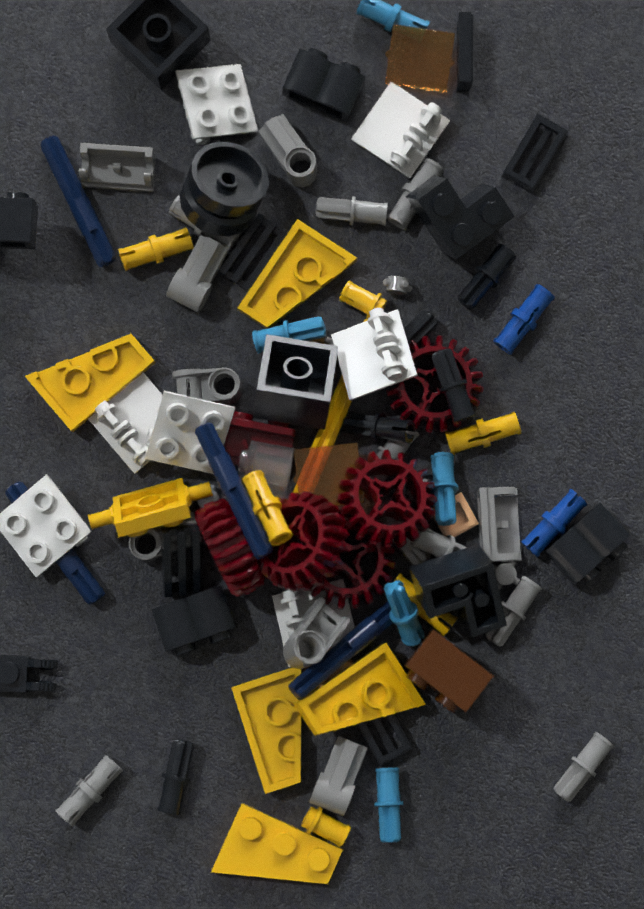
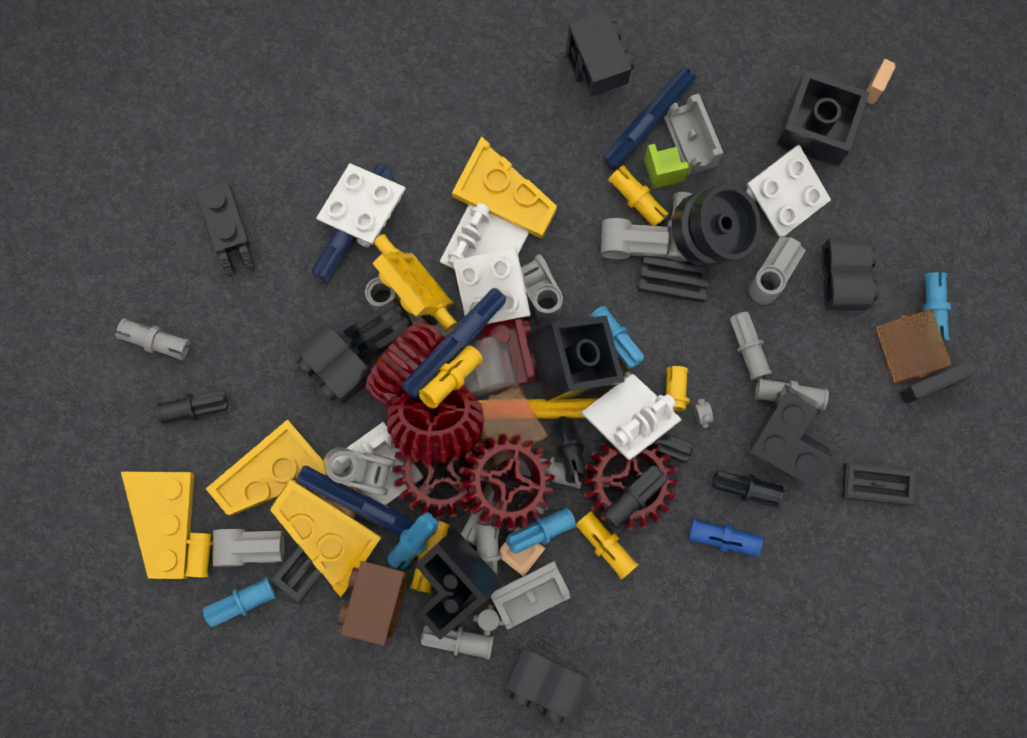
camera: 65 degrees right, 5 degrees down
yellow wing [237,219,357,329] -> none
white hinge [351,82,450,179] -> none
blue pin [521,489,588,558] -> none
none -> lime panel [644,144,689,189]

